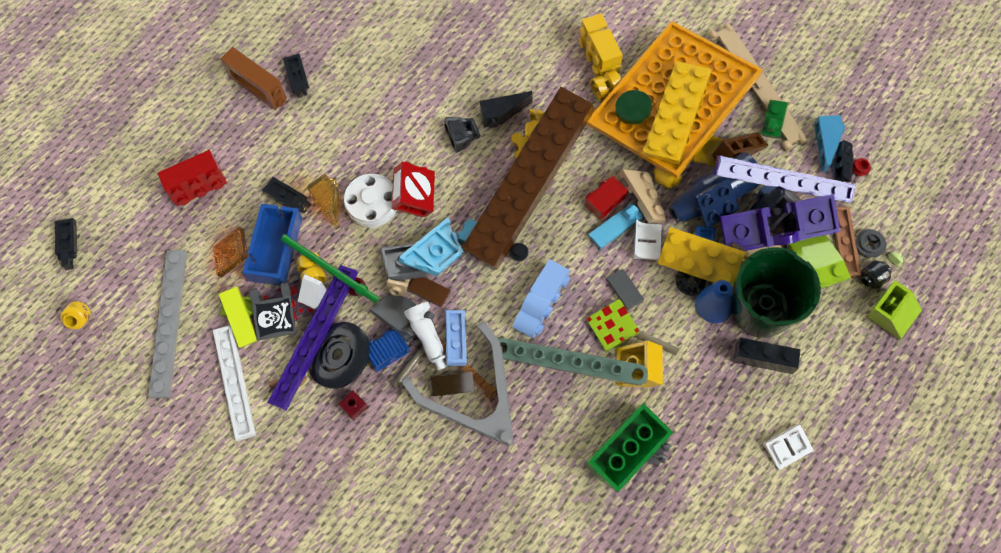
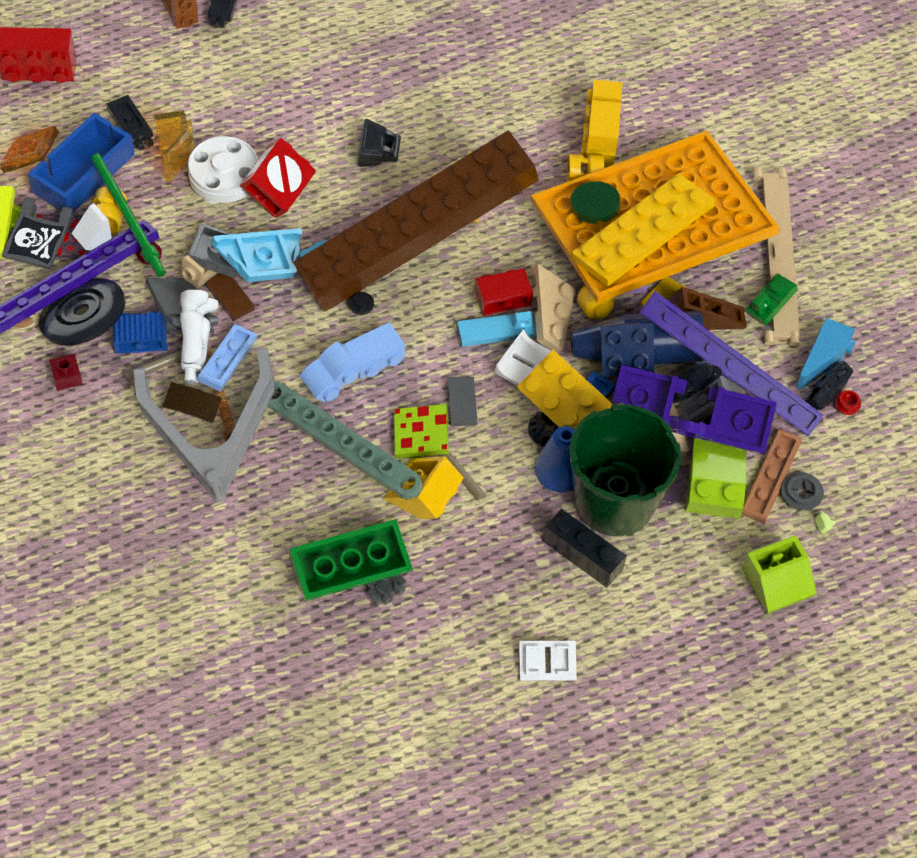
camera: 20 degrees right, 10 degrees down
black slope [479,91,533,128] -> none
black head [861,260,892,289] -> none

